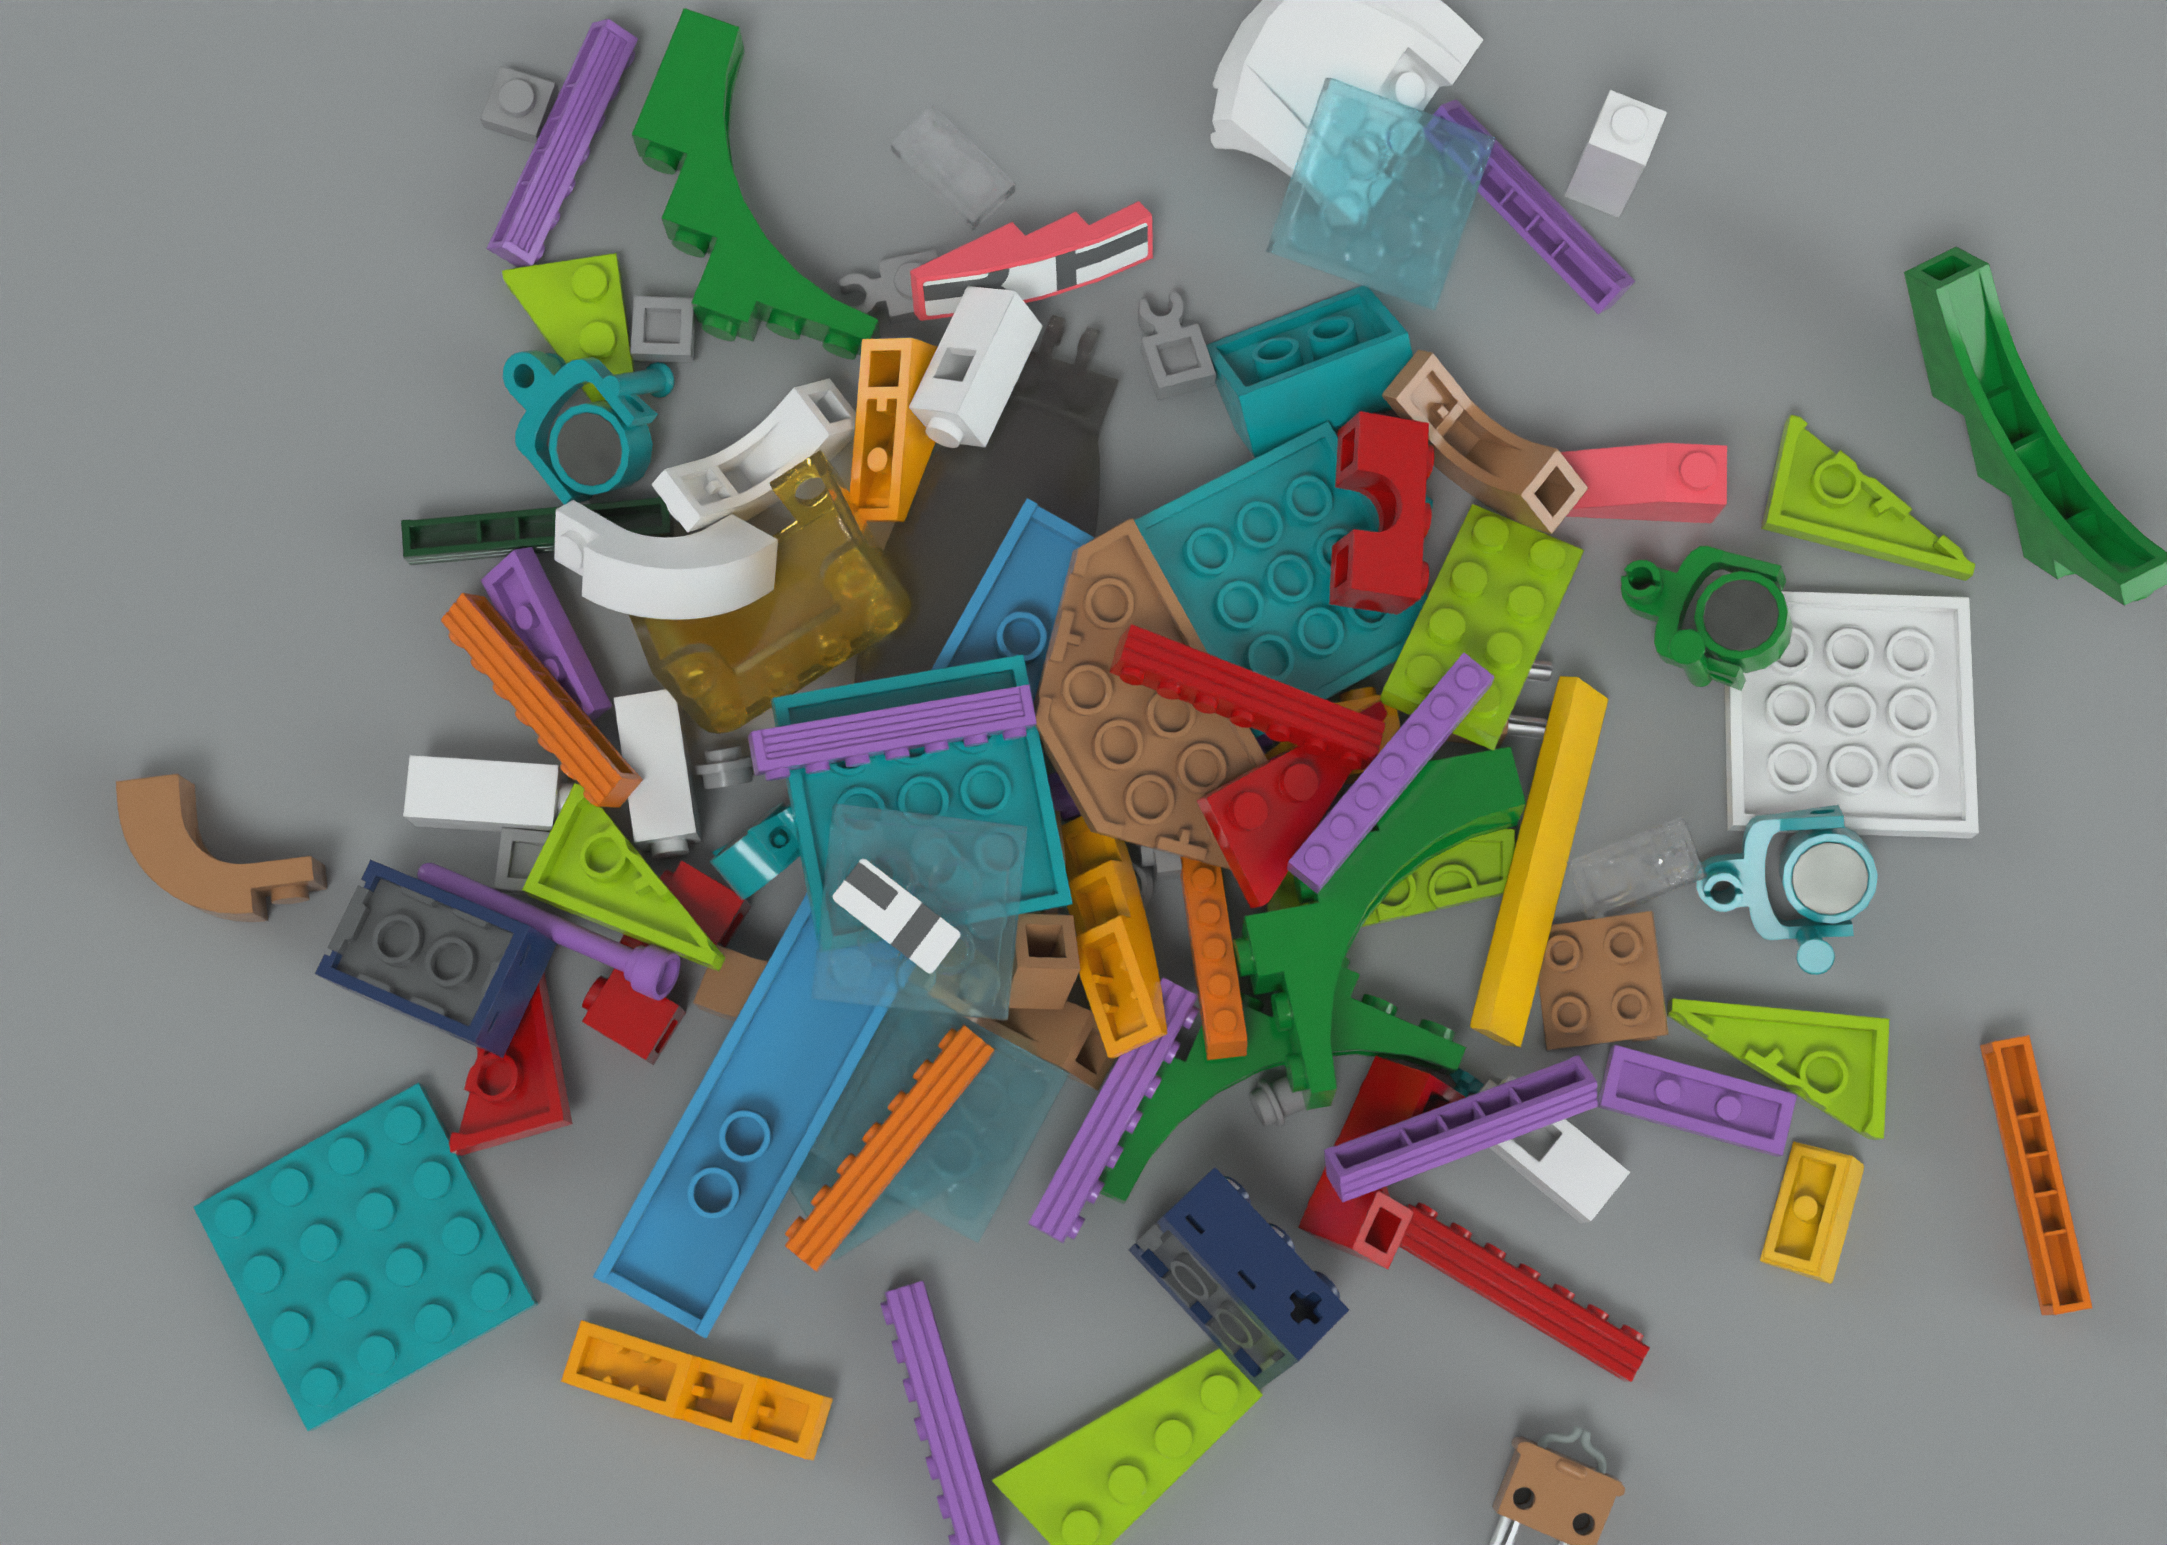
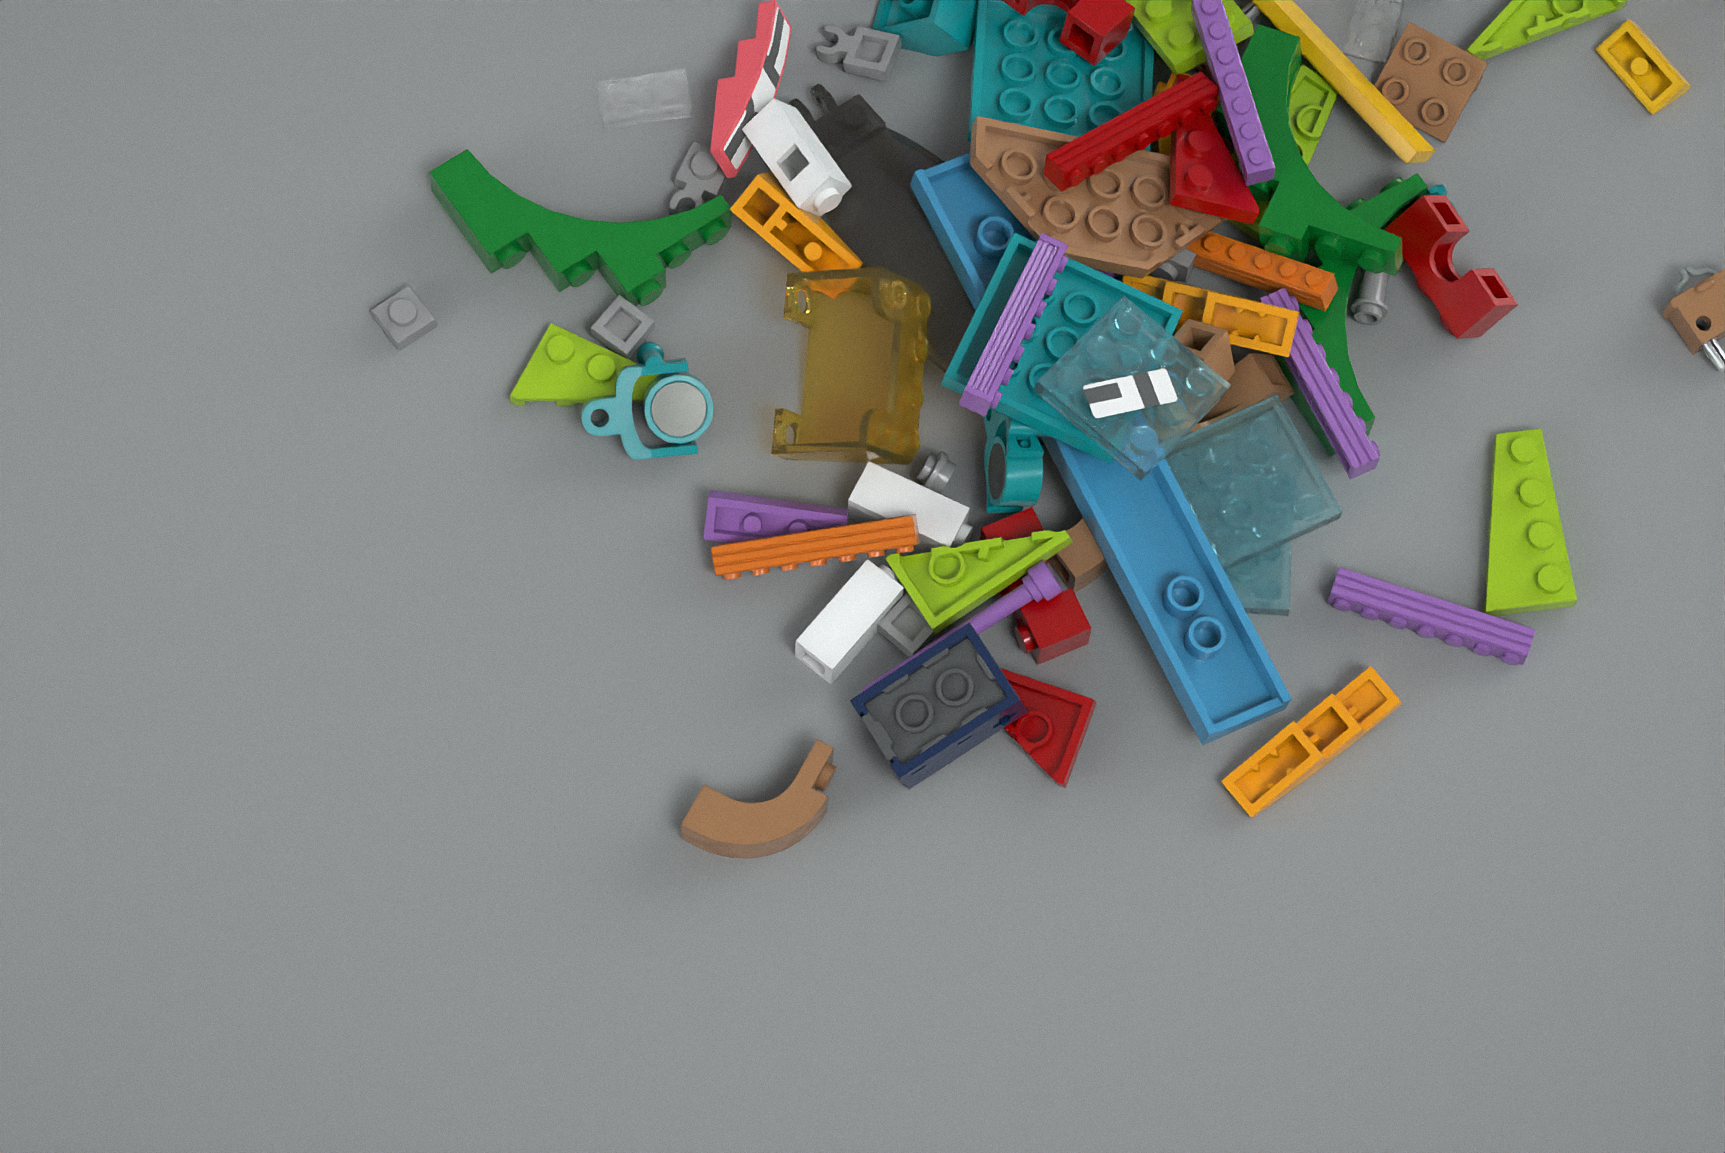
camera: 55 degrees left, 10 degrees down
teal plate [193,1083,539,1431] -> none
dark green piece [401,496,675,565] -> none
medium lavender piece [486,19,638,267] -> none
white arch [554,500,778,620] -> none
white arch [651,378,856,533] -> none
orange piece [784,1025,995,1272] -> none
dark blue piece [1128,1167,1349,1390] -> none
medium lavender piece [1324,1055,1598,1202] -> none
red piece [1399,1202,1650,1382] -> none
white brick [1478,1074,1630,1224] -> none
medium lavender plate [1598,1045,1797,1157] -> none

